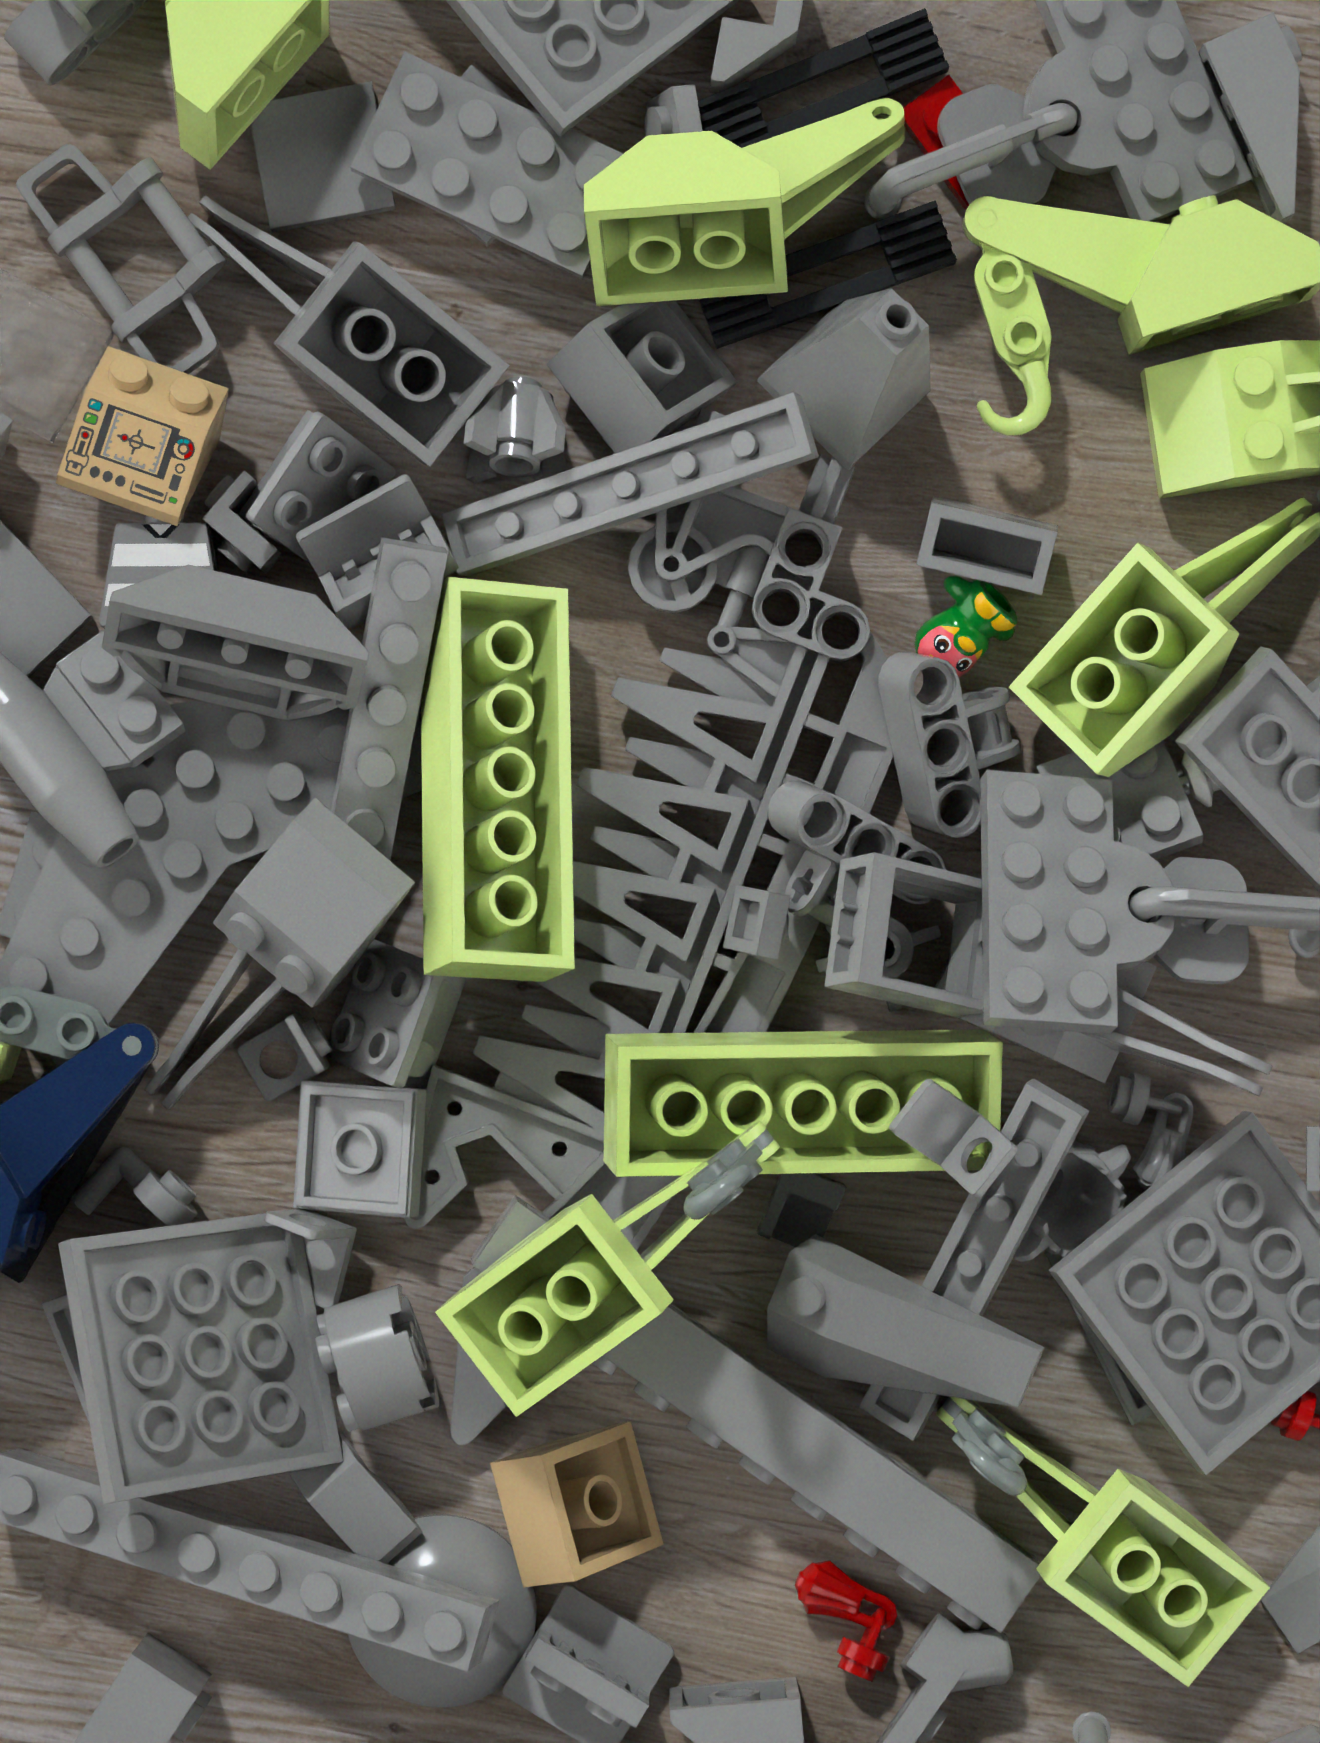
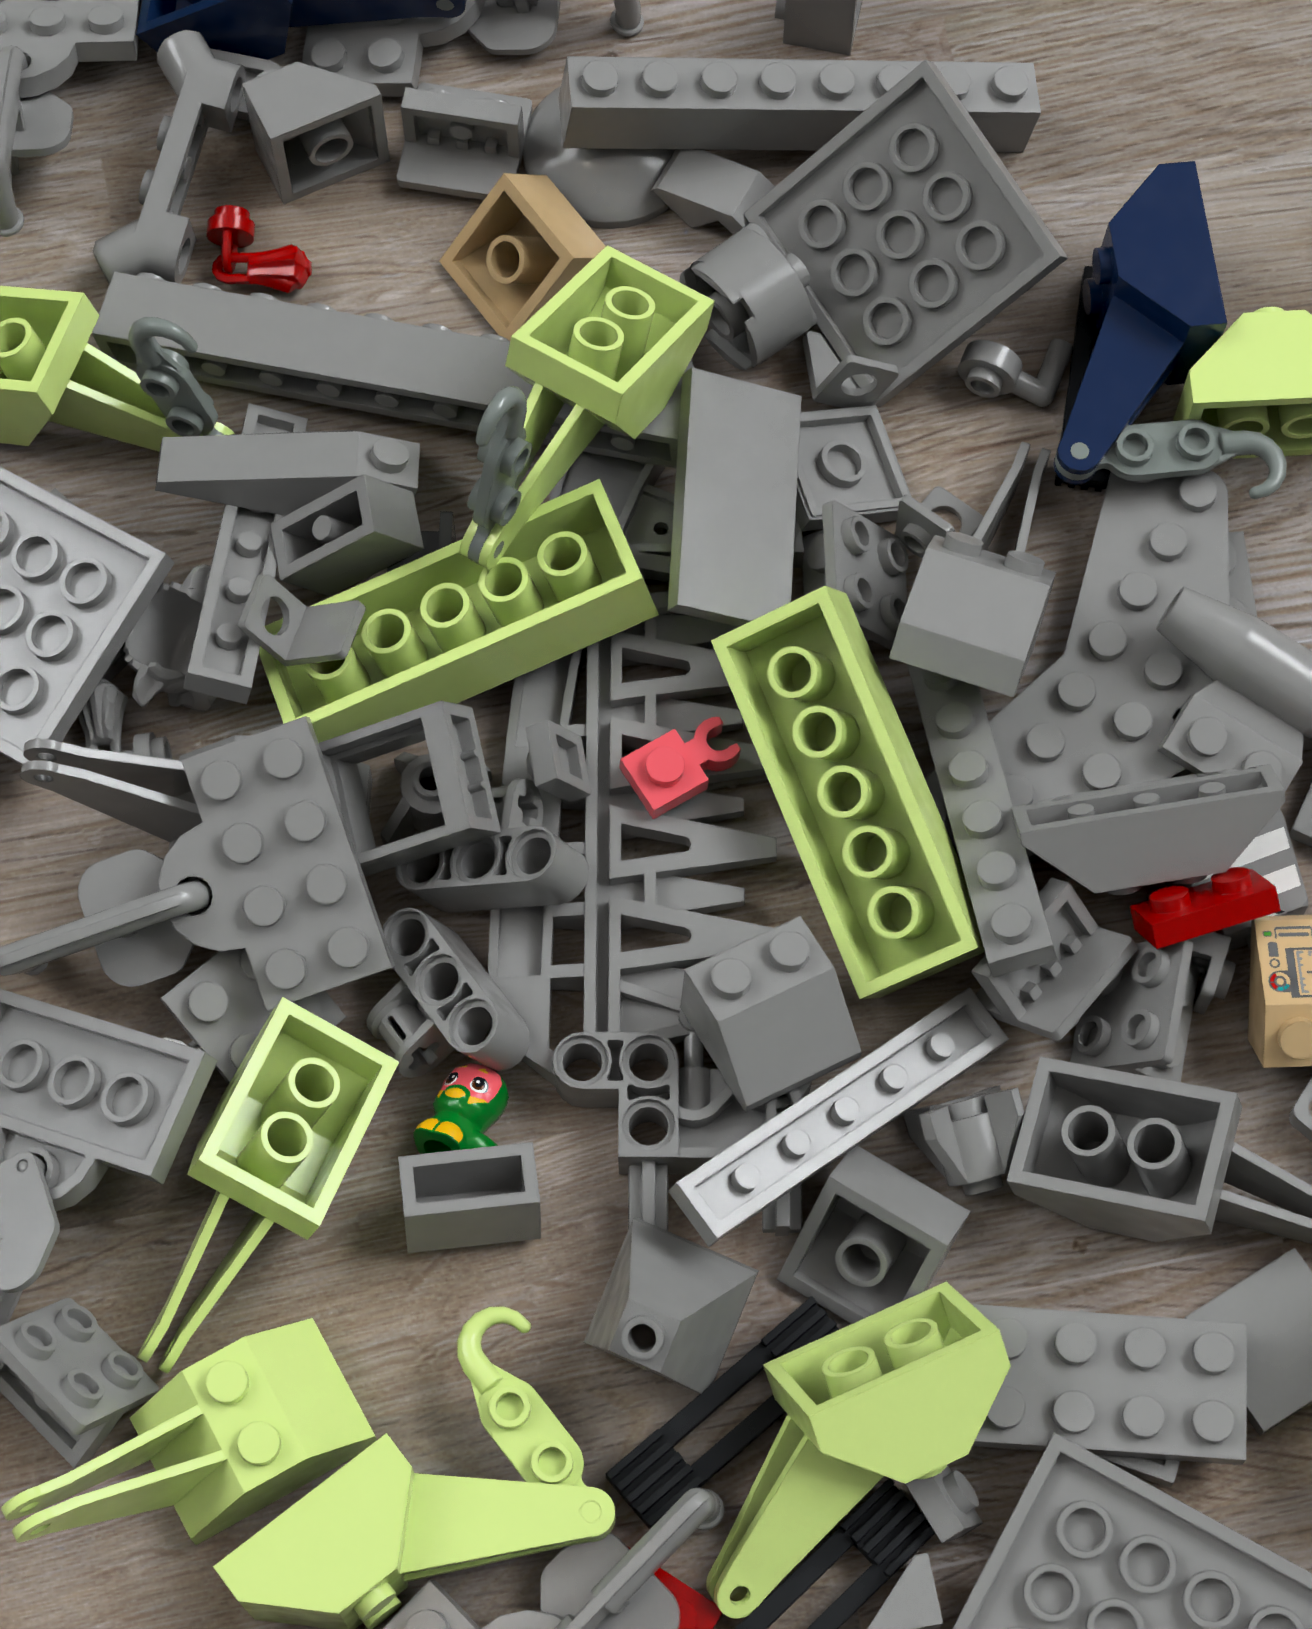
camera: 155 degrees right, 20 degrees down
none -> light grey brick [270,474,424,597]
none -> coral plate [620,717,741,819]
none -> light grey tile [667,367,802,627]
none -> light grey slope [680,916,862,1113]
none -> red plate [1130,867,1281,949]

